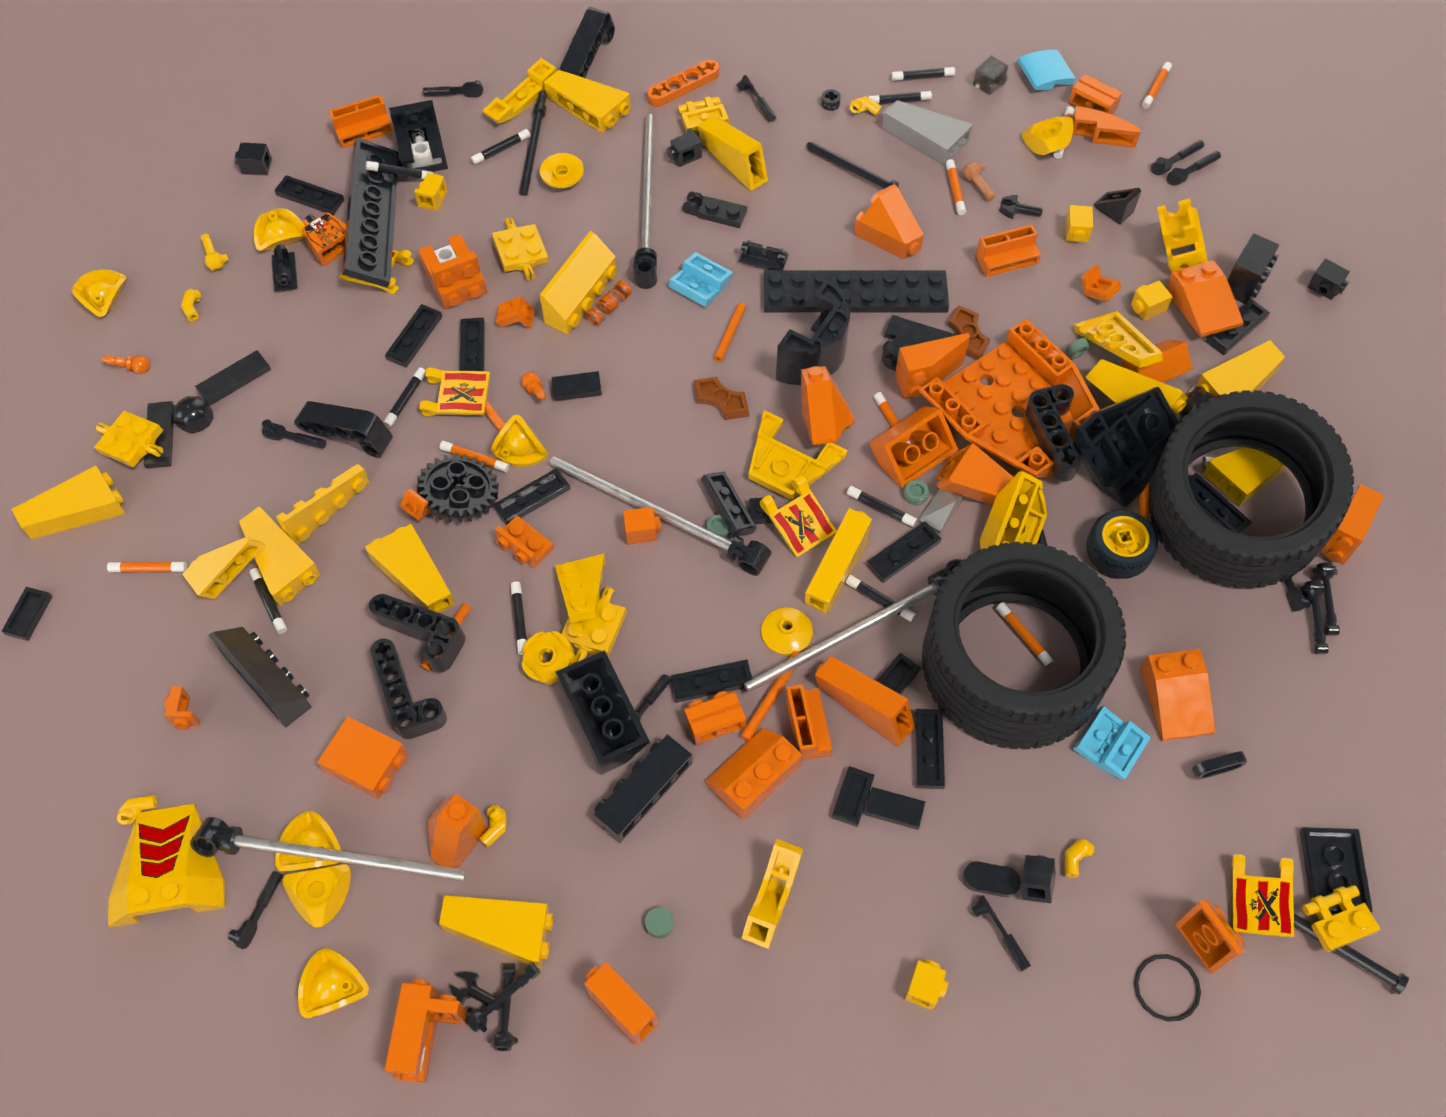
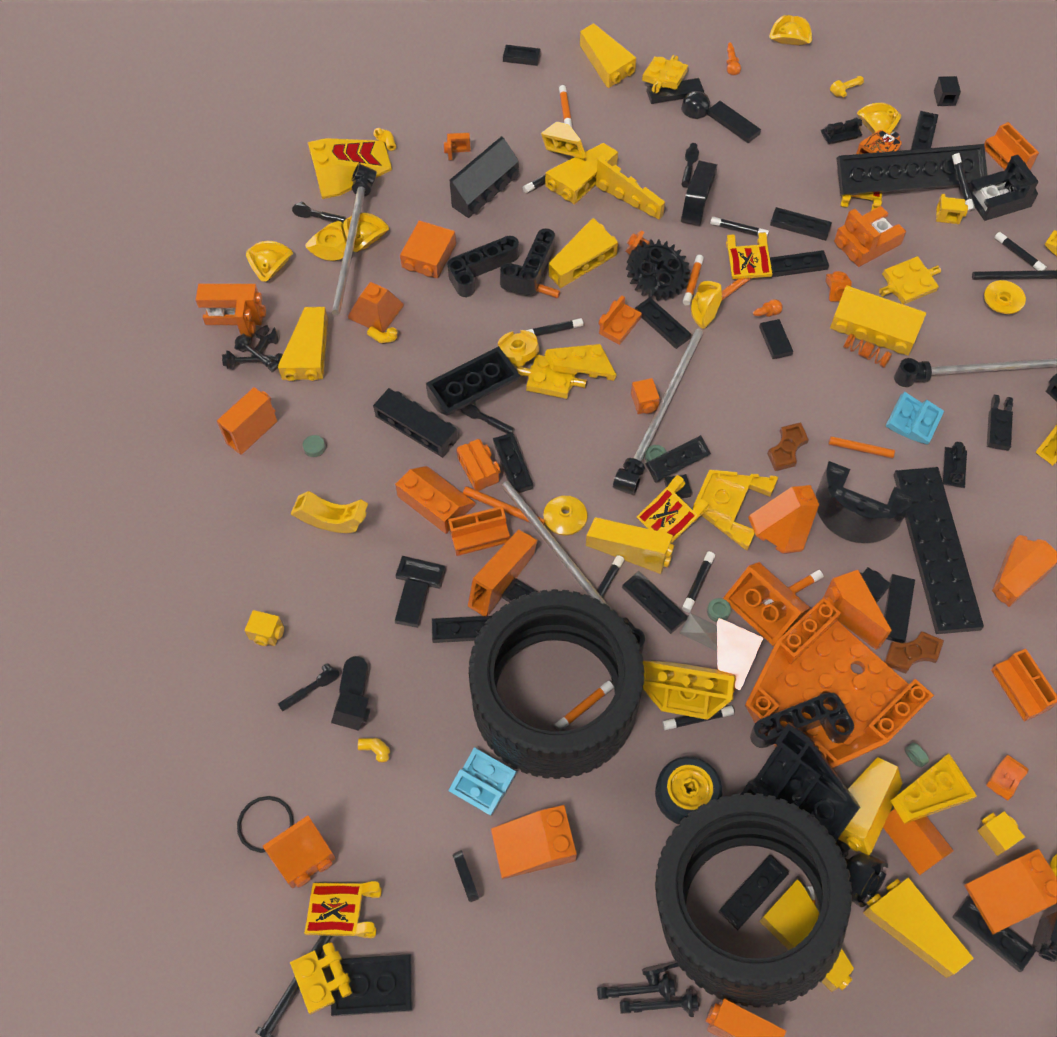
camera: 85 degrees right, 0 degrees up
yellow arm [181,288,201,322] -> none

